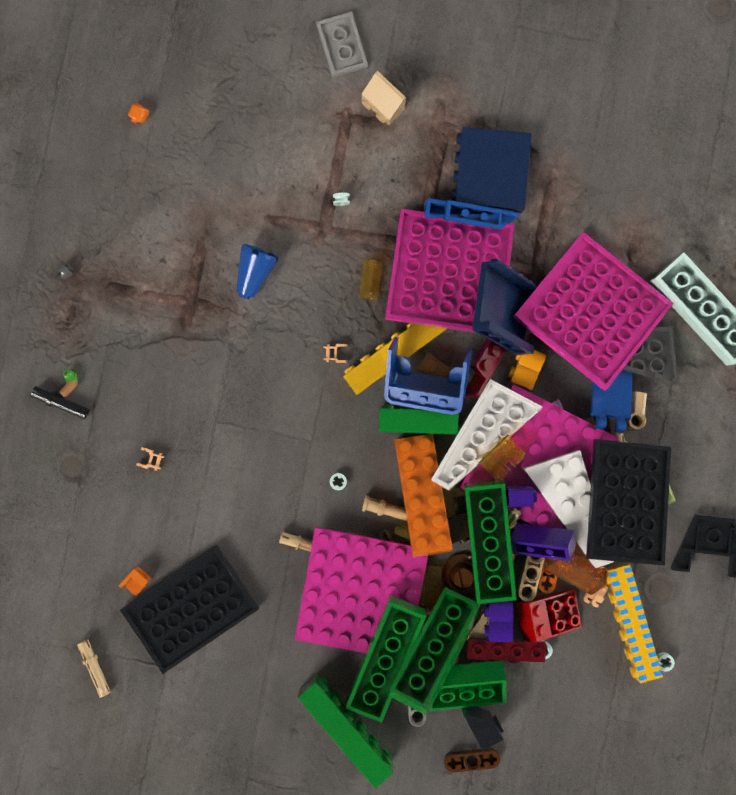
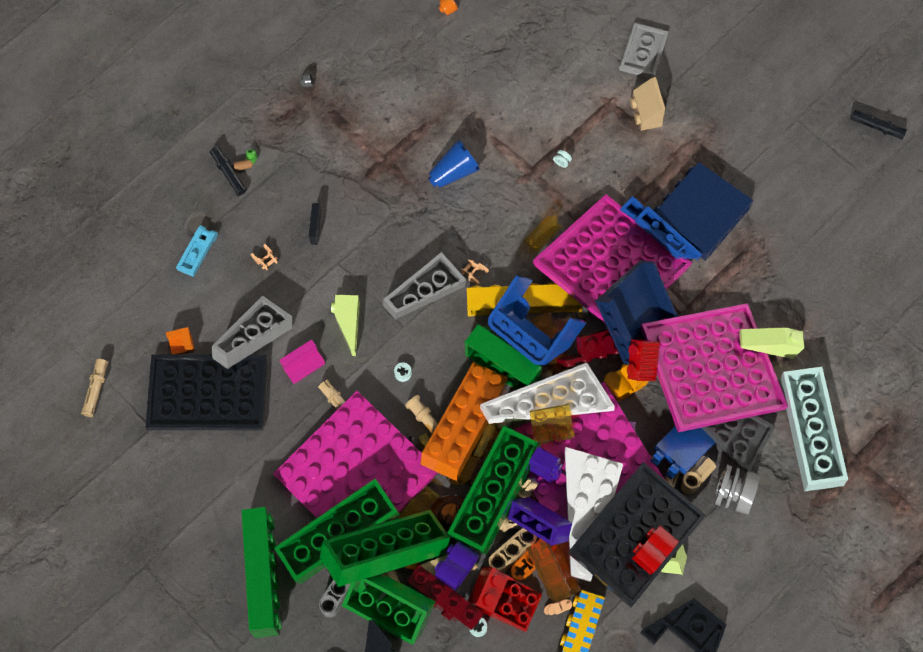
camera: 35 degrees right, 20 degrees down
none -> medium azure plate [176,225,218,277]
none -> light grey wedge [212,296,292,369]
none -> dark pink panel [279,340,325,384]
none -> black tile [309,203,321,245]
none -> yellowish green slope [331,295,360,356]
none -> light grey wedge [383,252,466,320]
none -> red brick [627,339,660,381]
none -> red brick [631,525,679,575]
none -> light grey wheel [715,464,760,515]
none -> yellowish green slope [739,328,804,359]

